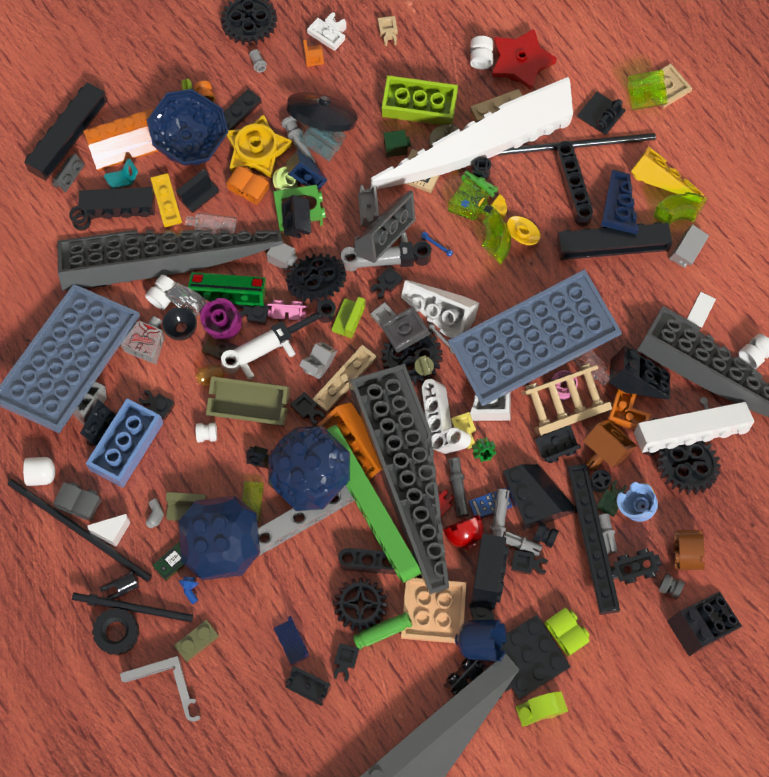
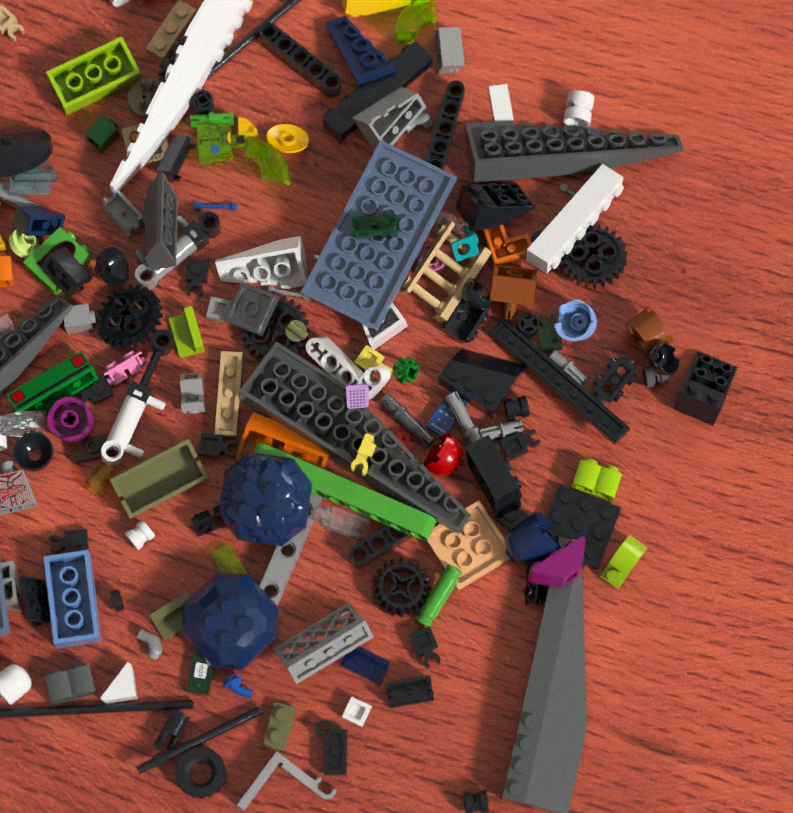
camera: 40 degrees left, 5 degrees up
none -> black piece [95,247,128,286]
none -> black tile [110,589,124,612]
none -> black hinge [156,135,198,182]
none -> light grey fence [273,603,373,684]
none -> clear hinge [310,506,371,541]
none -> black hinge [316,720,347,776]
none -> white plate [342,696,372,727]
none -> lavender slope [345,384,369,409]
none -> dark green hinge [351,214,398,239]
none -> light yellow plate [351,433,376,476]
none -> light grey wedge [353,87,426,148]
none -> light grey arm [405,113,433,134]
none -> black beam [426,80,465,170]
none -> teal bracket [451,225,479,262]
none -> black hair [462,278,492,310]
none -> magenta slope [528,536,586,588]
none -> black hair [648,342,680,375]

